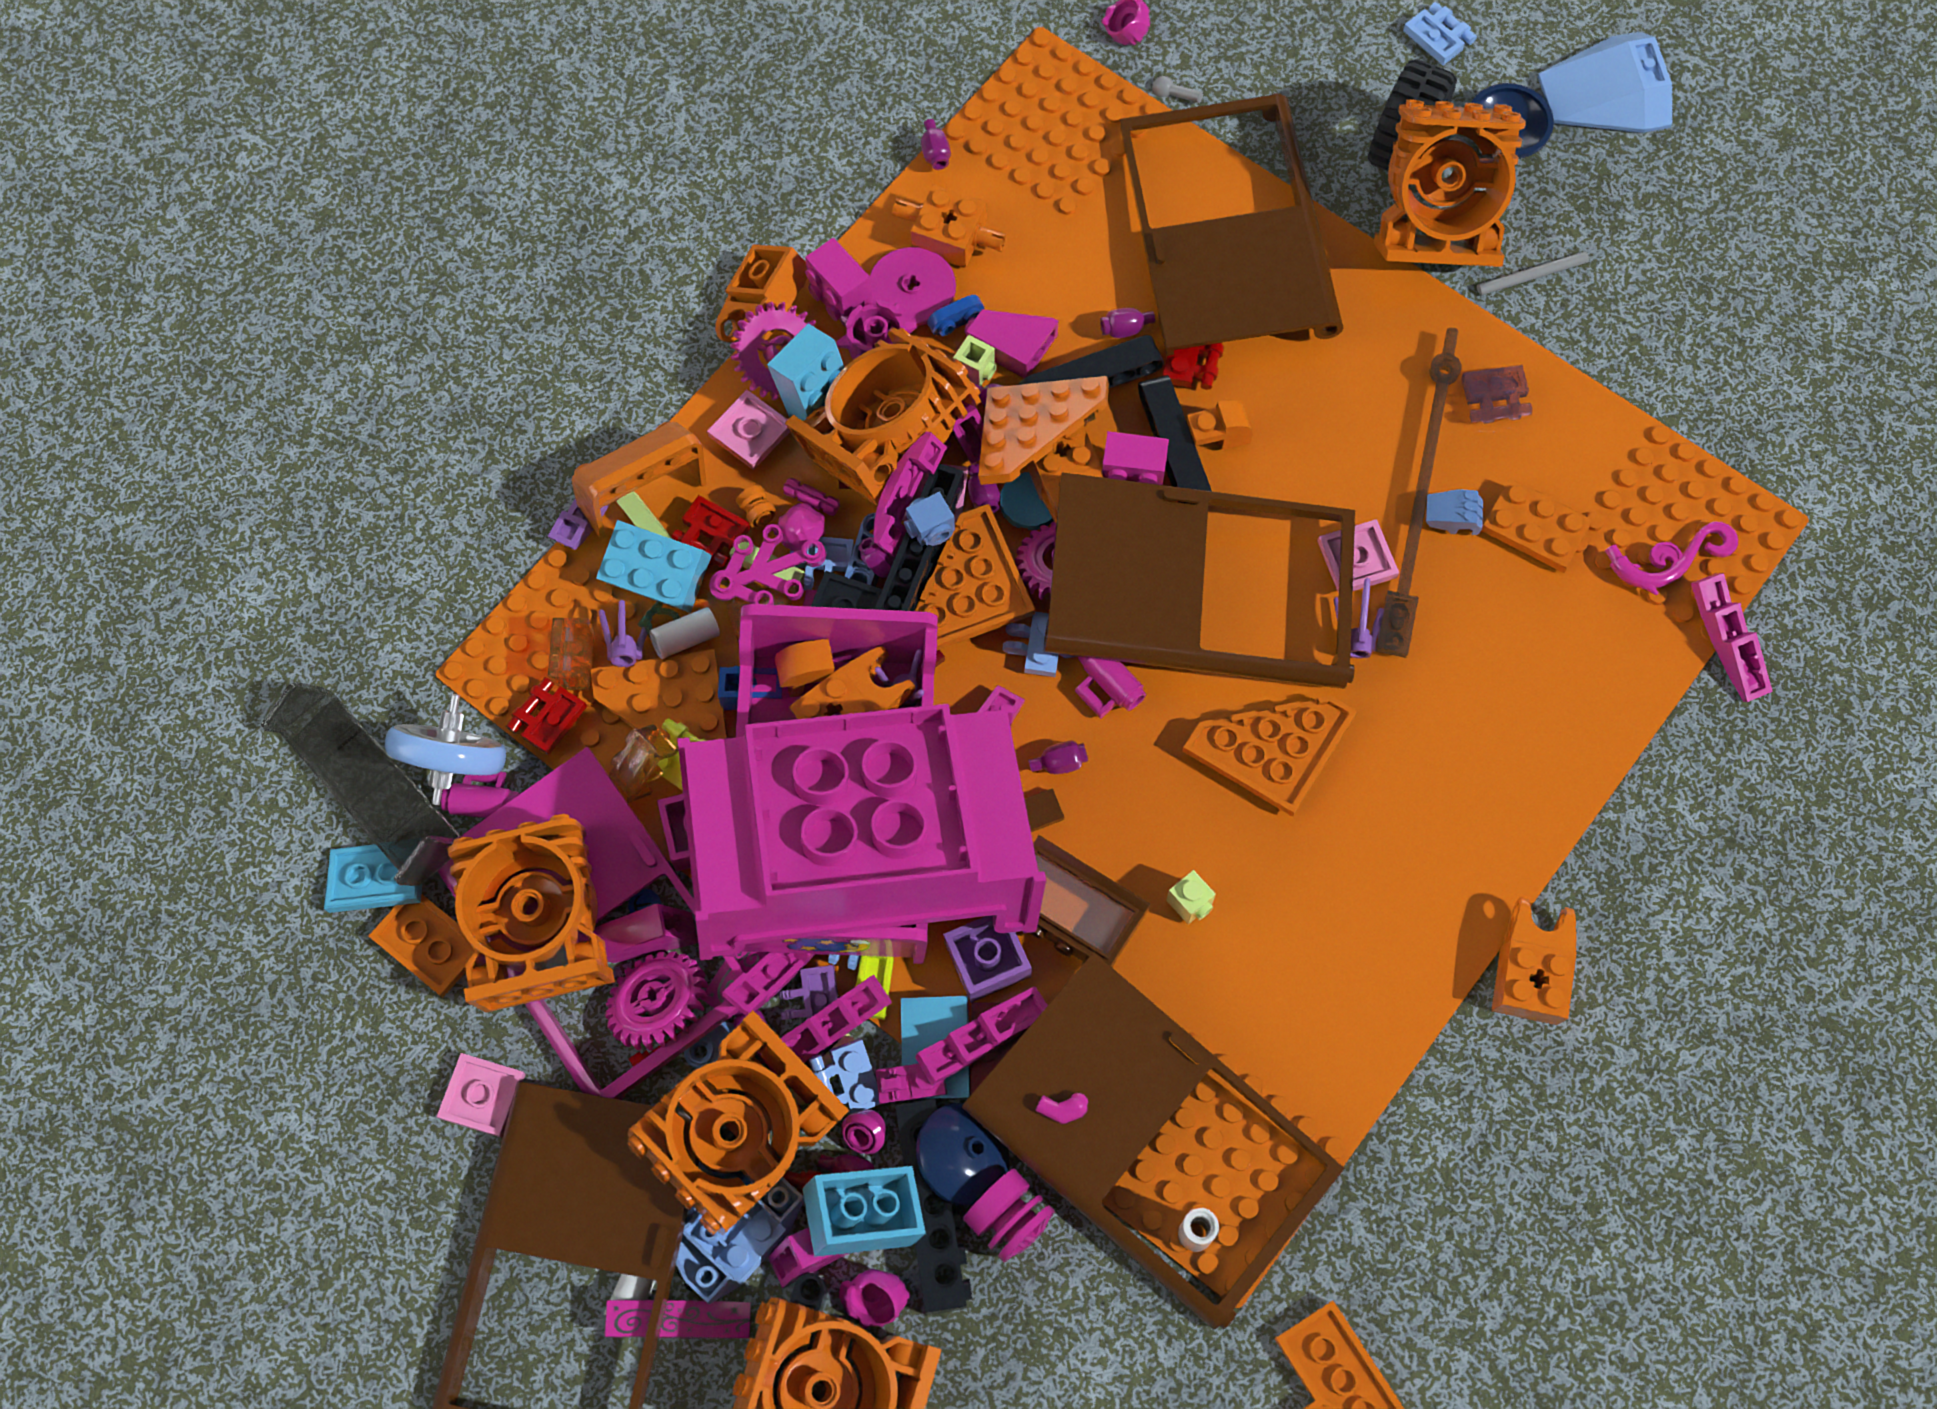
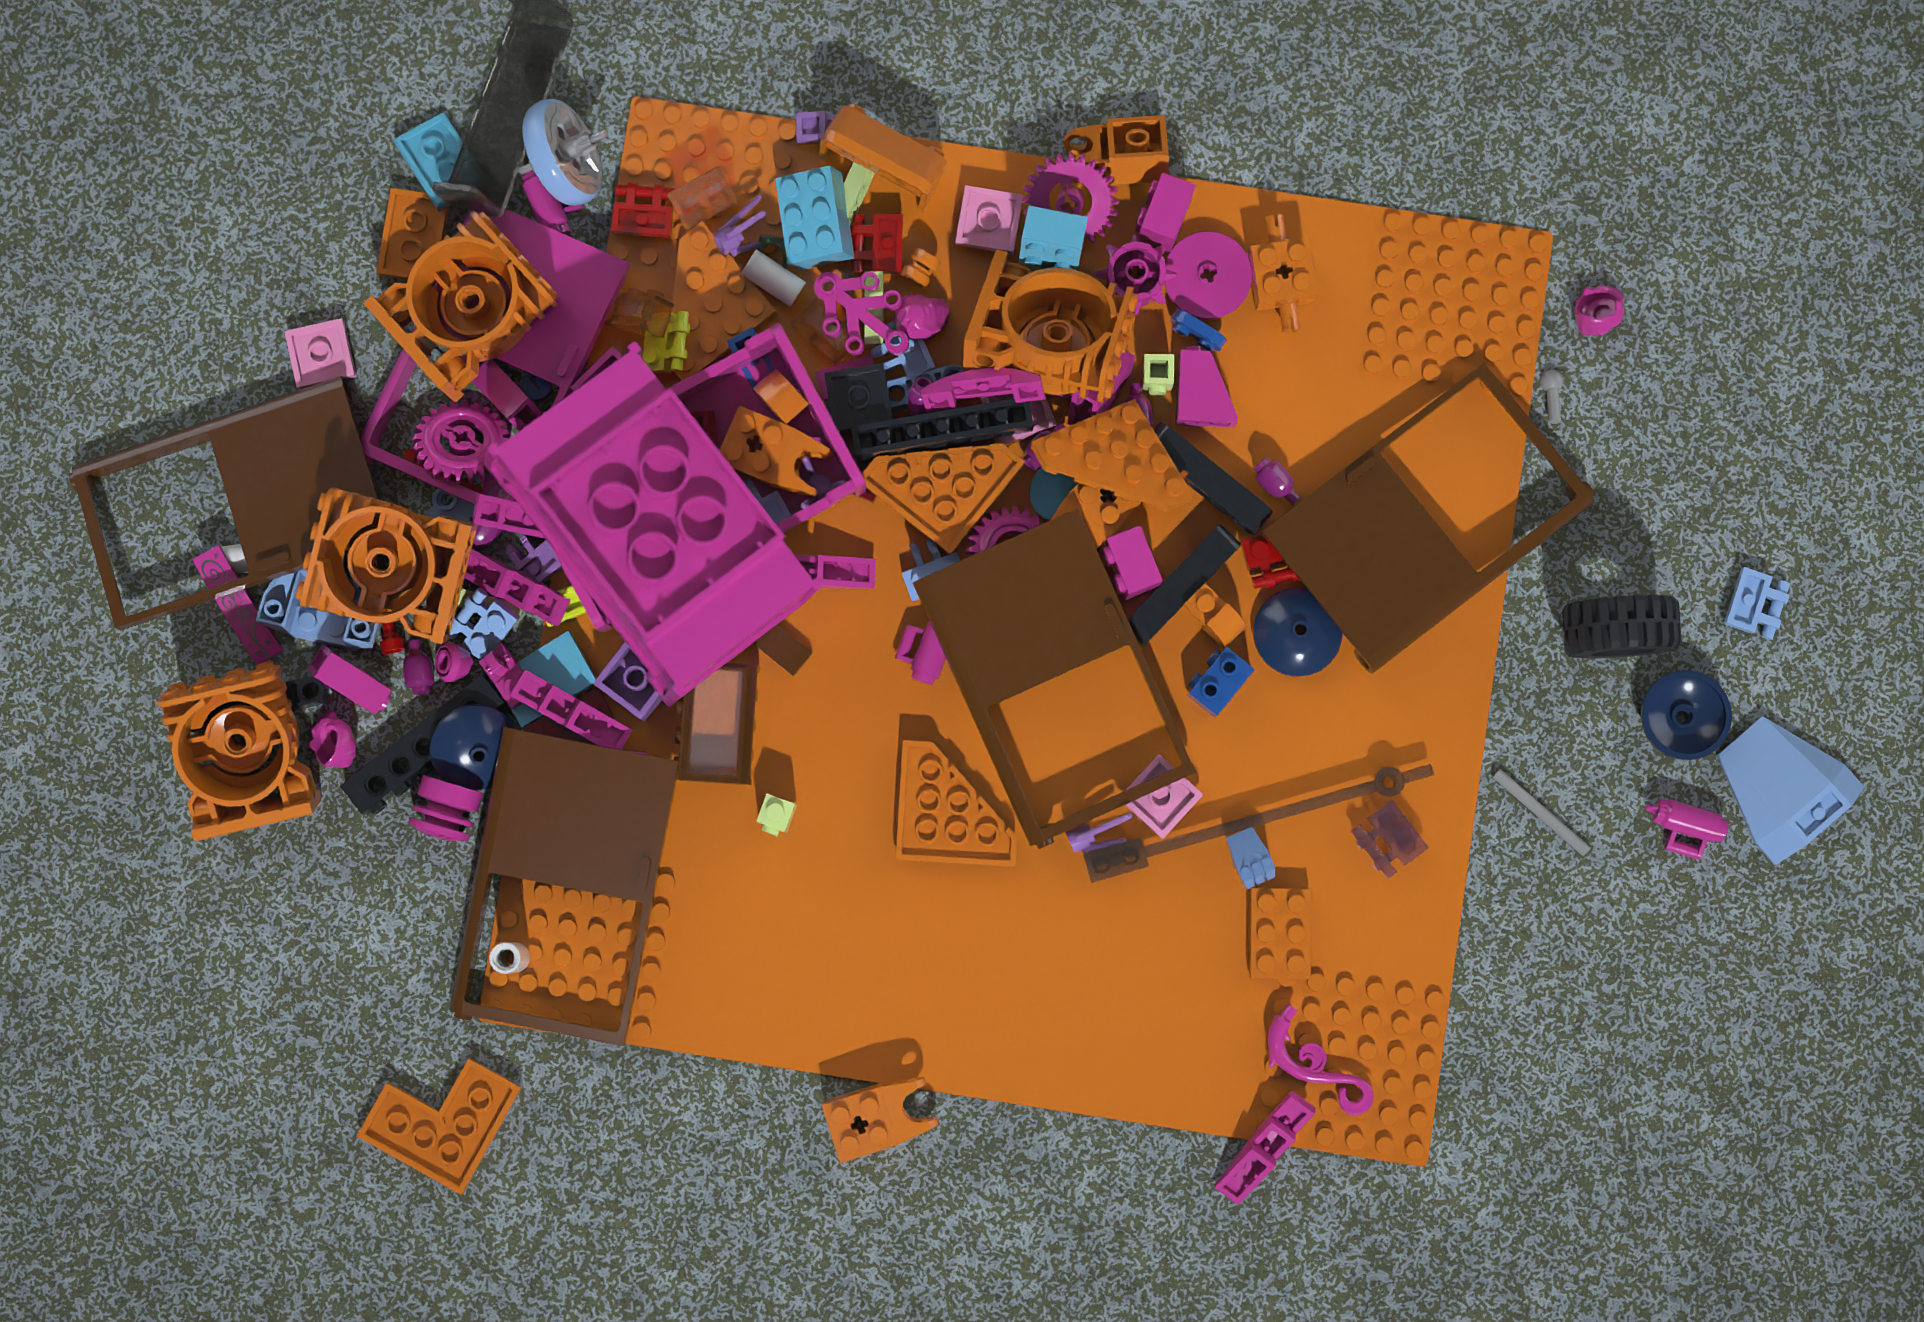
camera: 60 degrees right, 15 degrees up
dark pink axle [783,478,840,516] -> none
medium azure brick [802,1166,926,1257] -> none
medium blue brick [904,491,955,546] -> none
magenta plant [921,119,951,170] -> none
magenta plant [1029,740,1088,774] -> none
dark pink arm [1035,1093,1088,1124] -> none
orange brick [1373,99,1526,267] -> none
none -> blue brick [1187,647,1255,718]
none -> dark blue dish [1253,588,1343,677]
none -> dark pink piece [1645,799,1729,860]

